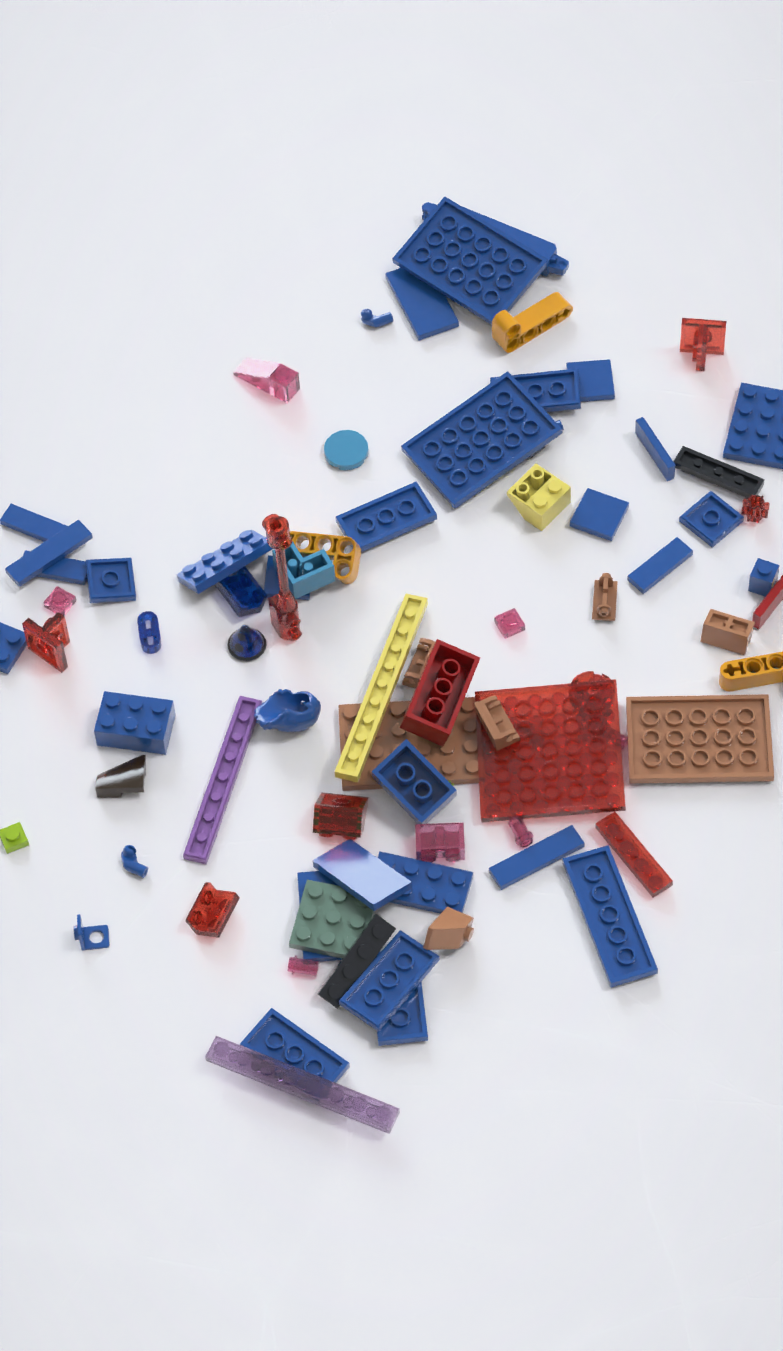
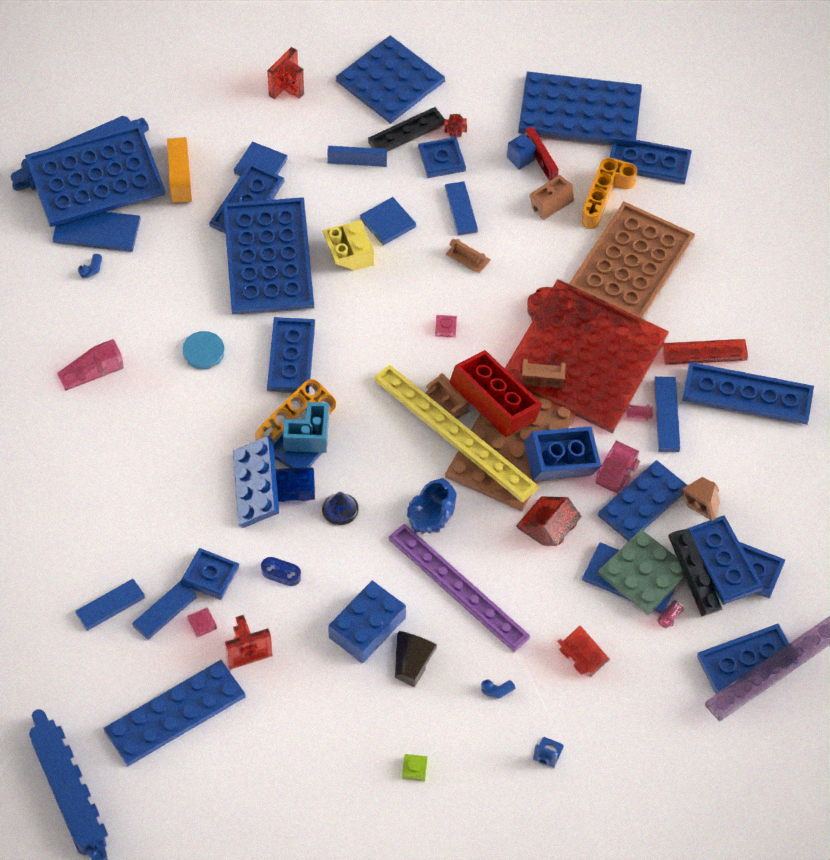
camera: 65 degrees left, 0 degrees up
blue tile [5,519,93,587] -> none
clear red bar [262,514,302,641] -> none
tile [312,839,412,911] -> none

